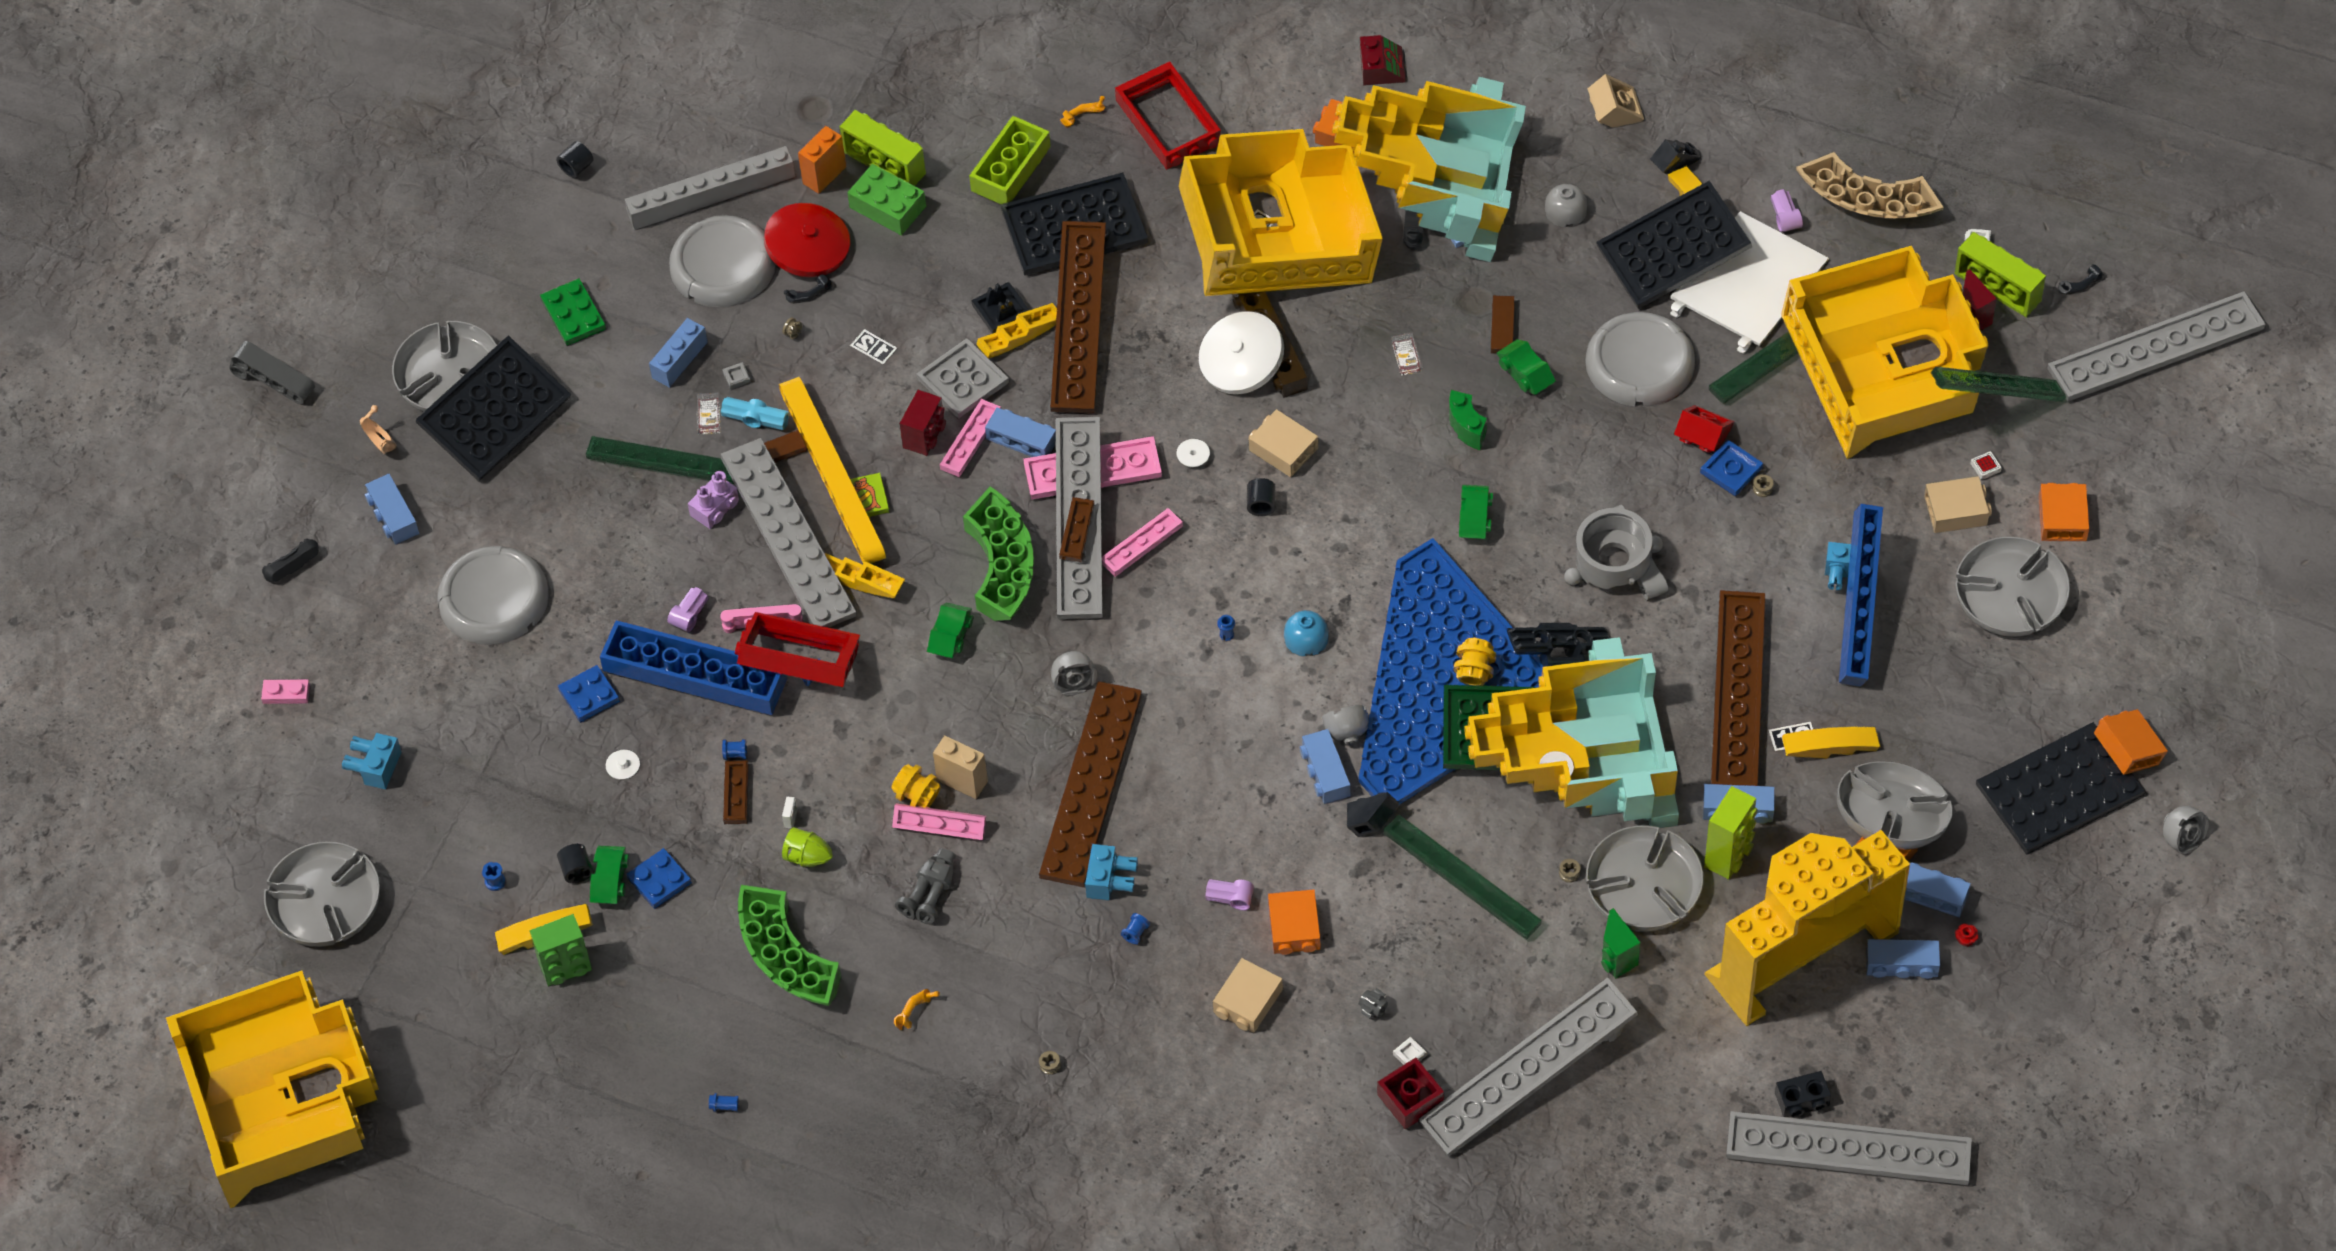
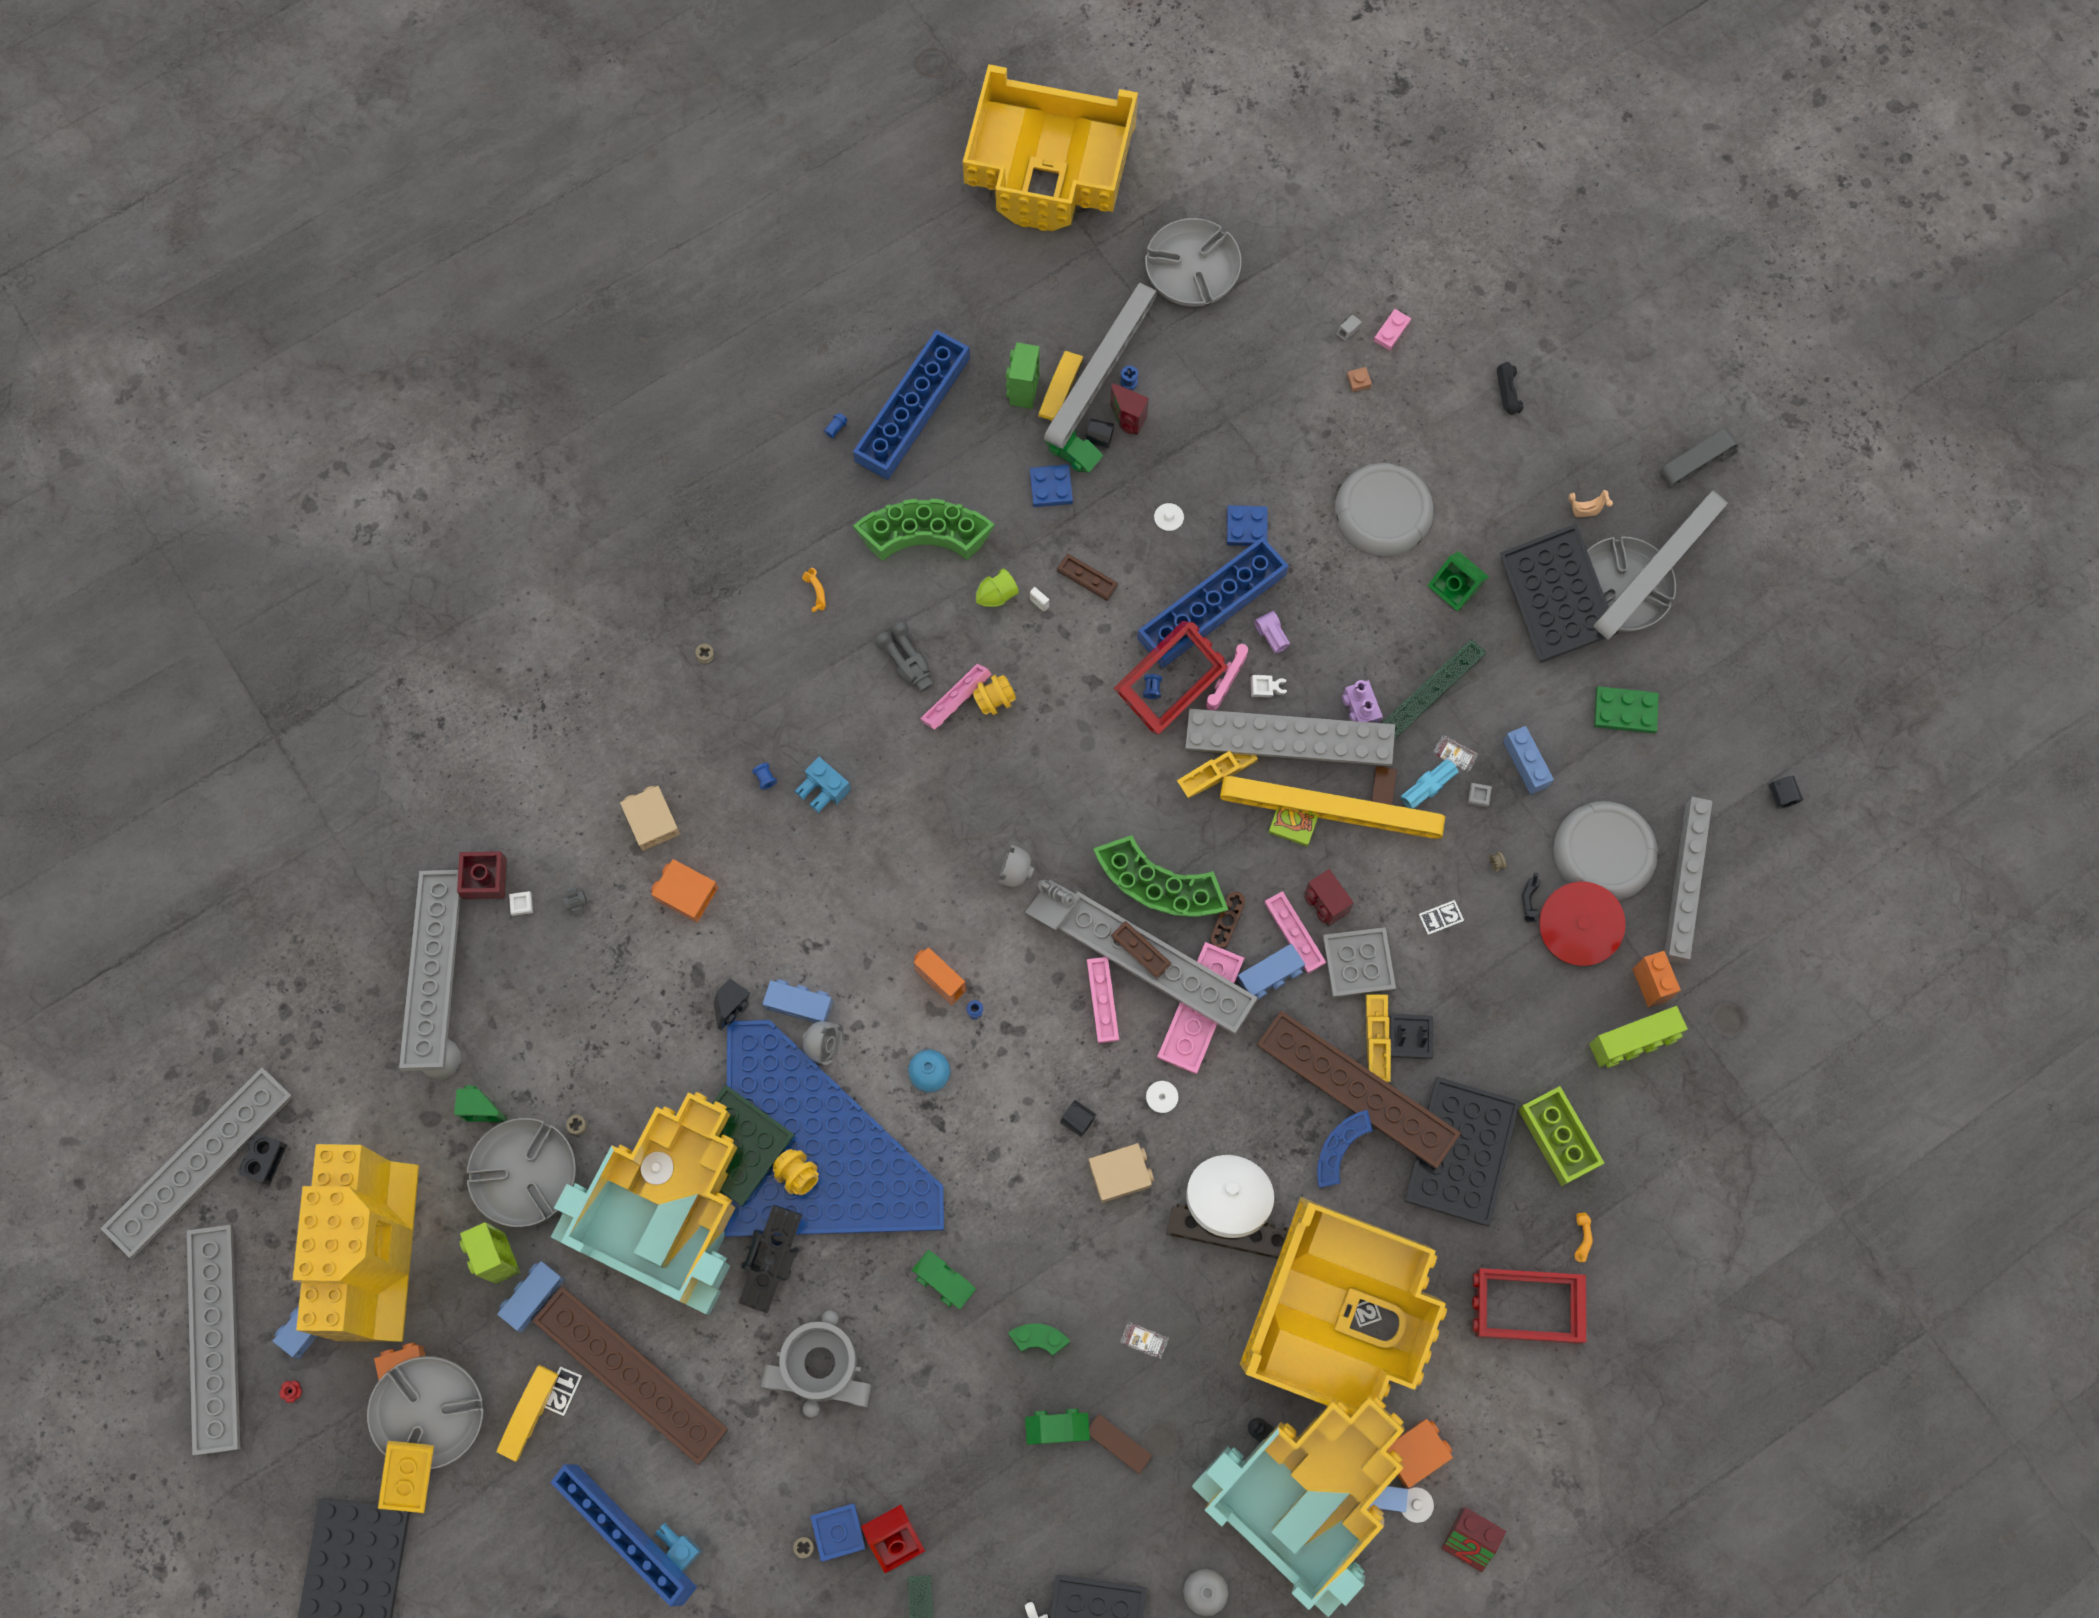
camera: 120 degrees right, 15 degrees up
dark azure brick [342,733,402,790] -> none
medium blue brick [364,474,419,545] -> none
blue bush [722,739,747,760] -> none
bright green brick [847,164,926,236] -> none
green brick [927,602,974,658] -> none
tan brick [933,735,988,799] -> none
reddish brown plate [1039,681,1142,888] -> none
lavender piece [1205,879,1254,910] -> none
clear green plate [1384,815,1541,940] -> none
light grey piece [1585,312,1695,407] -> none
medium blue brick [1904,863,1971,918] -> none
none -> light grey plate [187,1225,241,1456]
none -> yellow tile [378,1441,434,1513]
none -> blue brick [853,330,970,480]
none -> orange brick [914,947,967,1006]
none -> light grey hinge [1025,880,1080,930]
none -> light grey beam [1044,283,1158,449]
none -> dark red slope [1110,383,1149,435]
none -> reddish brown beam [1210,892,1245,949]
none -> white plate [1250,675,1287,698]
none -> blue tile [1317,1110,1373,1188]
none -> light grey piece [1336,315,1361,341]
none -> nougat plate [1347,367,1372,392]
none -> green slope [1427,551,1489,611]
none -> light grey beam [1593,490,1728,640]

